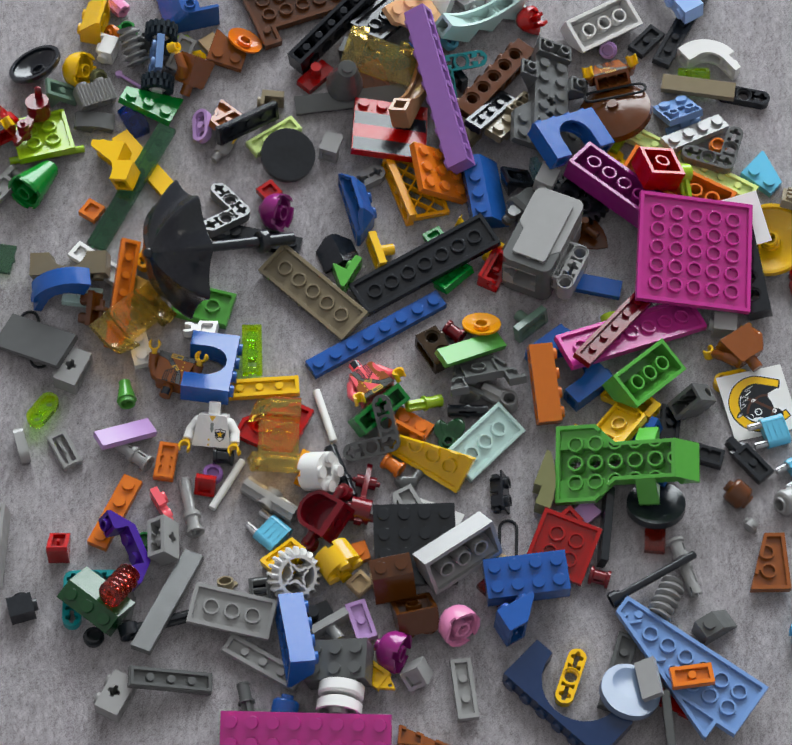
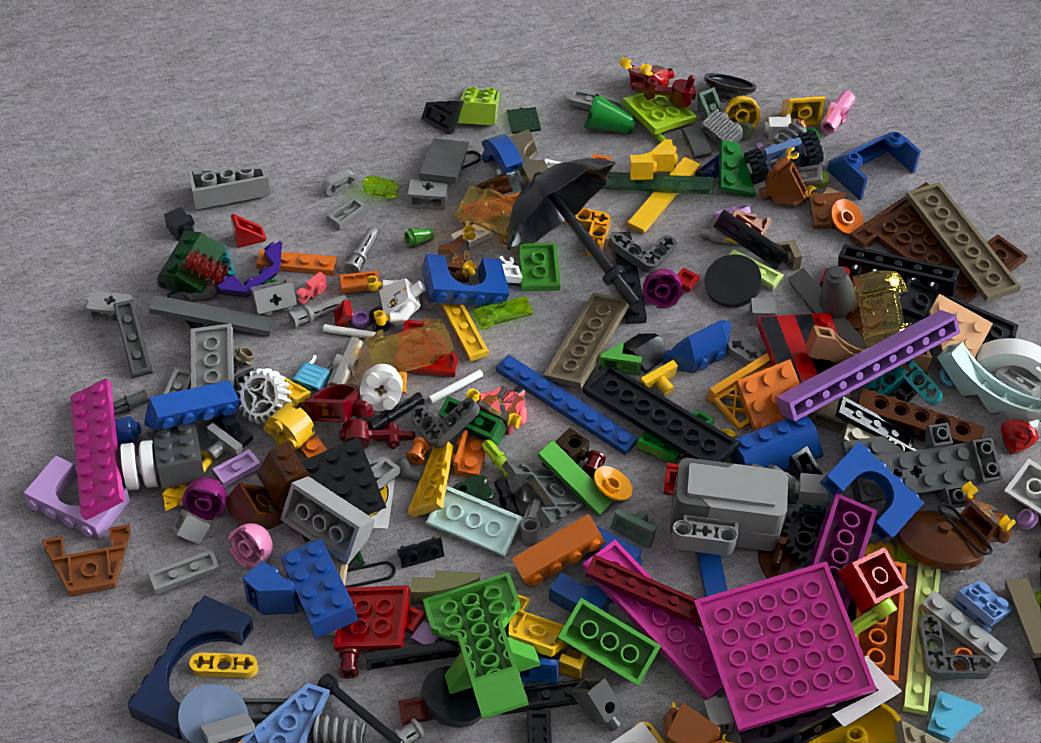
camera: 75 degrees right, 10 degrees down
lavender tile [93,418,157,450] -> none

